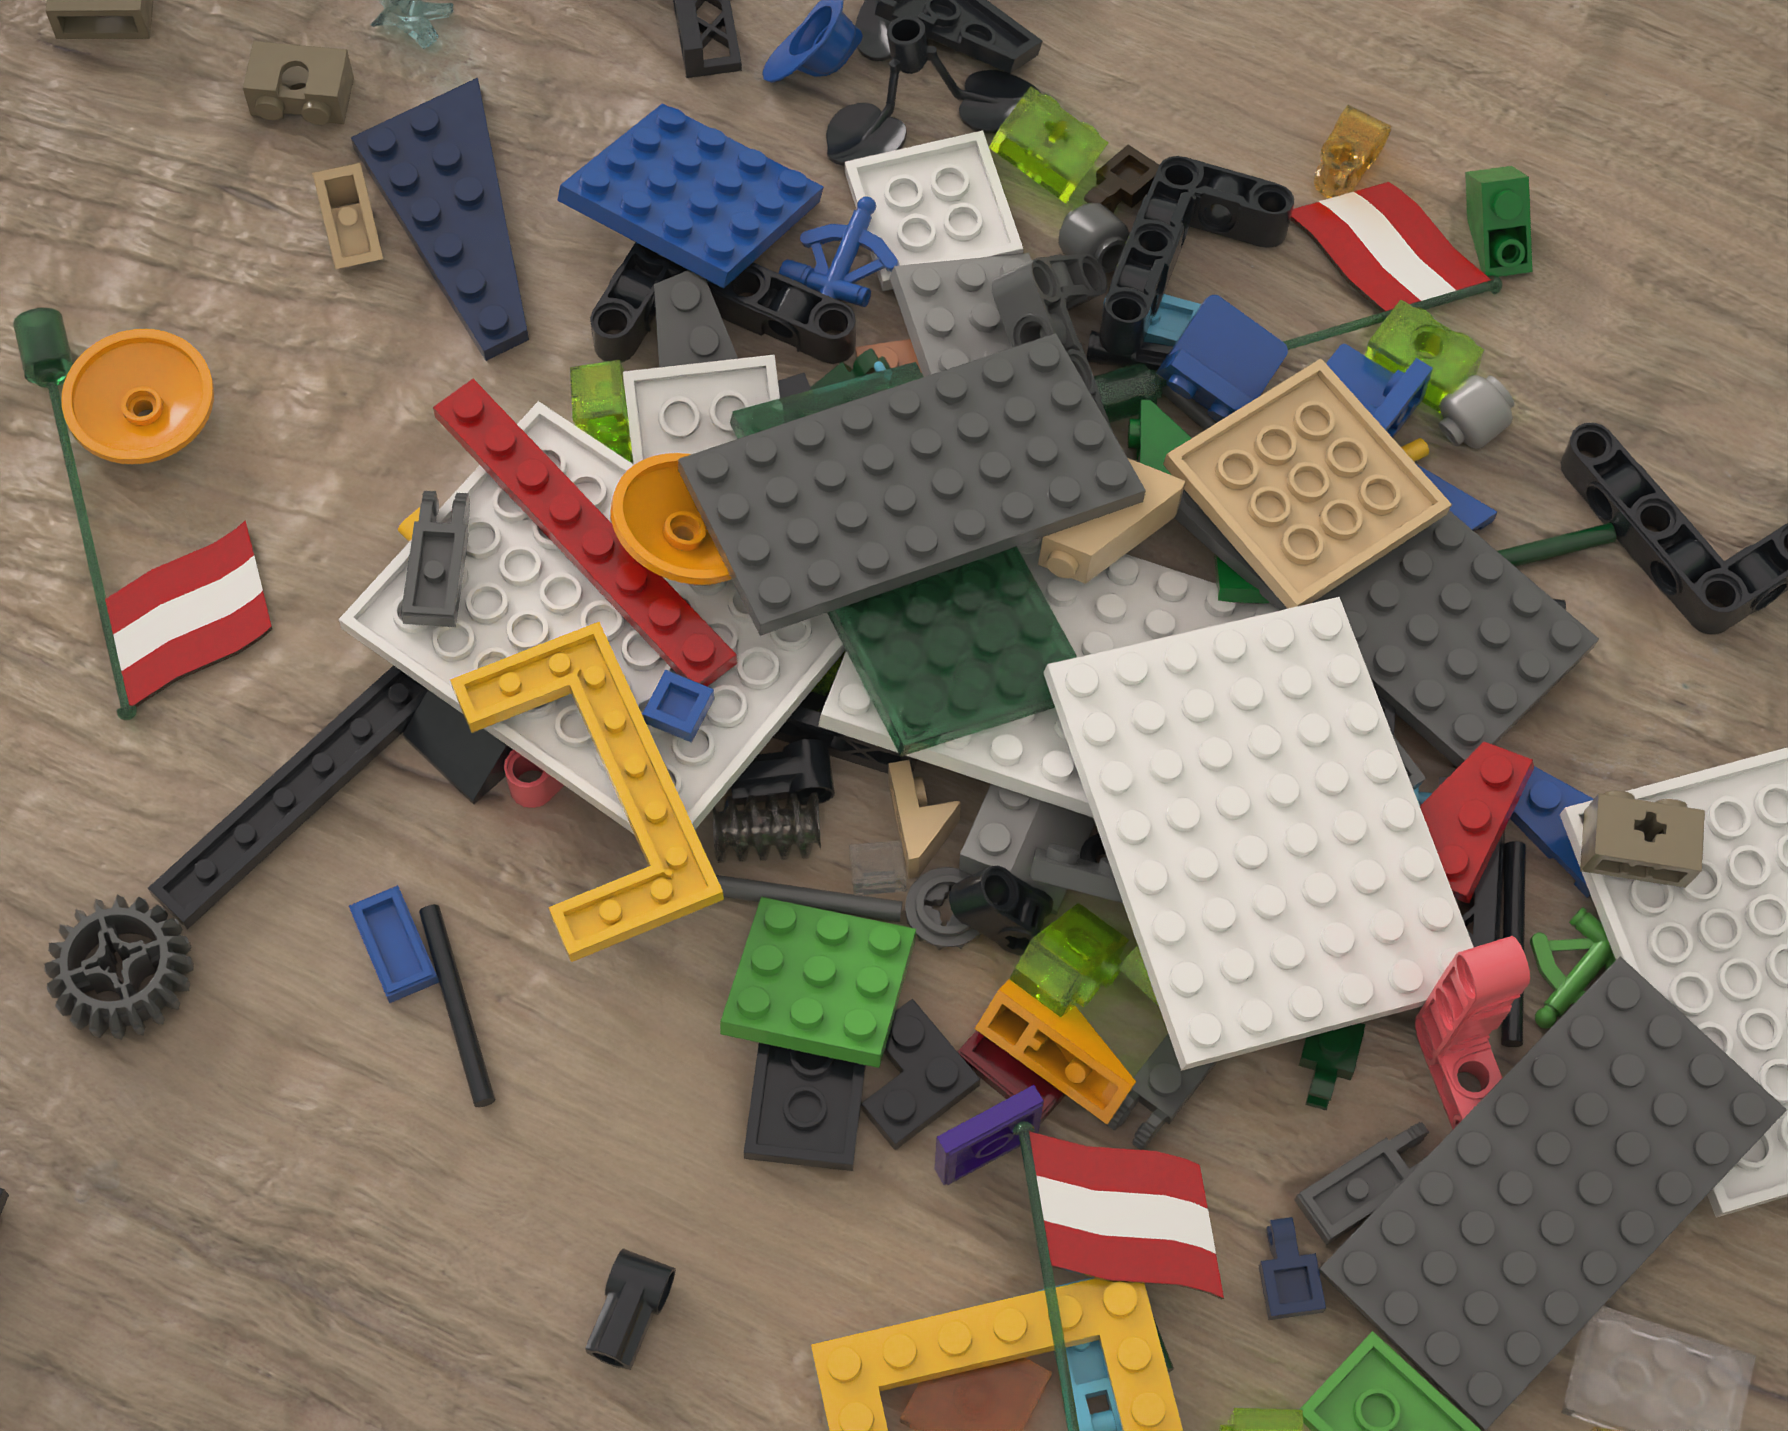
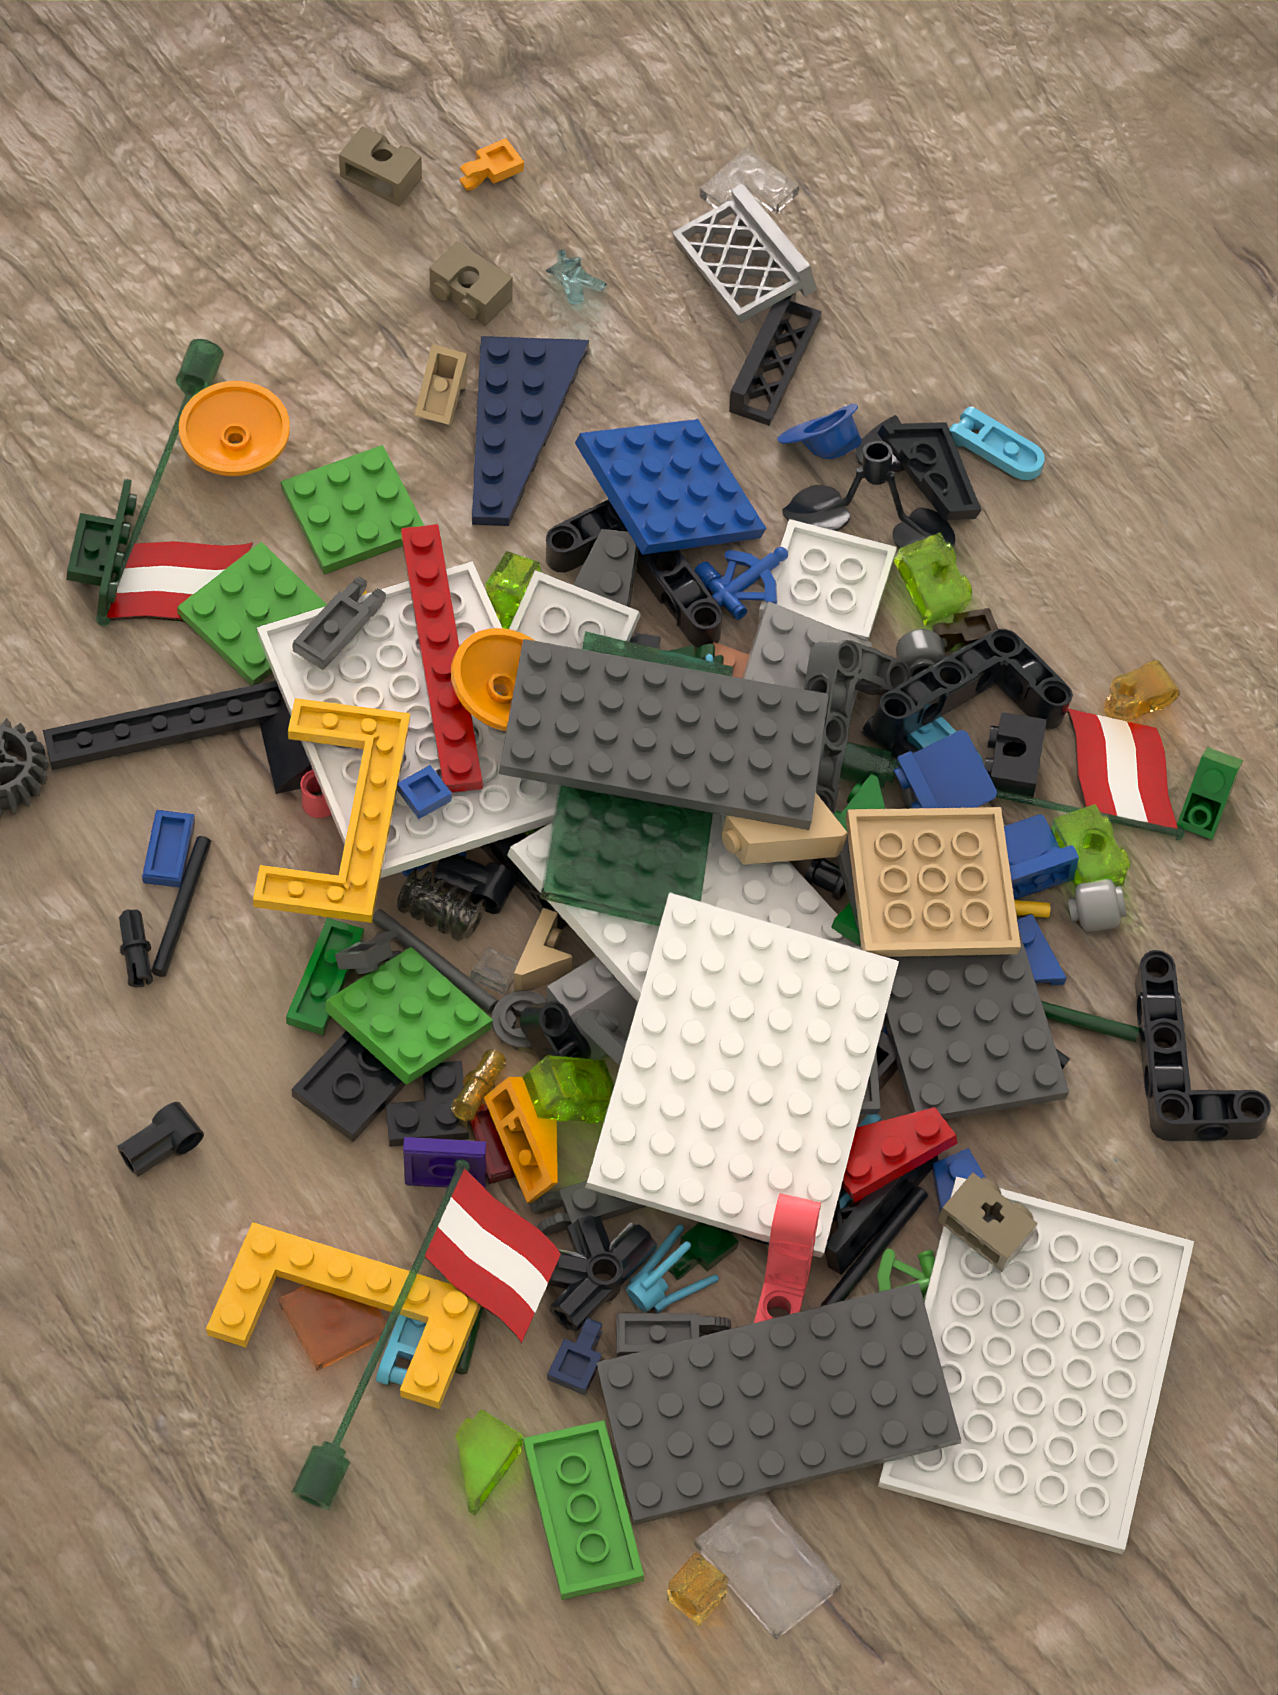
camera: 30 degrees right, 5 degrees down
none -> dark green bracket [66,479,137,616]
none -> black axle [119,909,153,988]
none -> bright green plate [177,542,327,686]
none -> bright green plate [281,445,425,575]
none -> green plate [286,918,365,1035]
none -> dark grey plate [335,931,401,974]
none -> clear yellow pin [451,1049,507,1120]
none -> black piece [548,1215,657,1332]
none -> medium azure plant [625,1224,719,1313]
none -> black bush [804,858,846,901]
none -> black brick [984,712,1047,803]

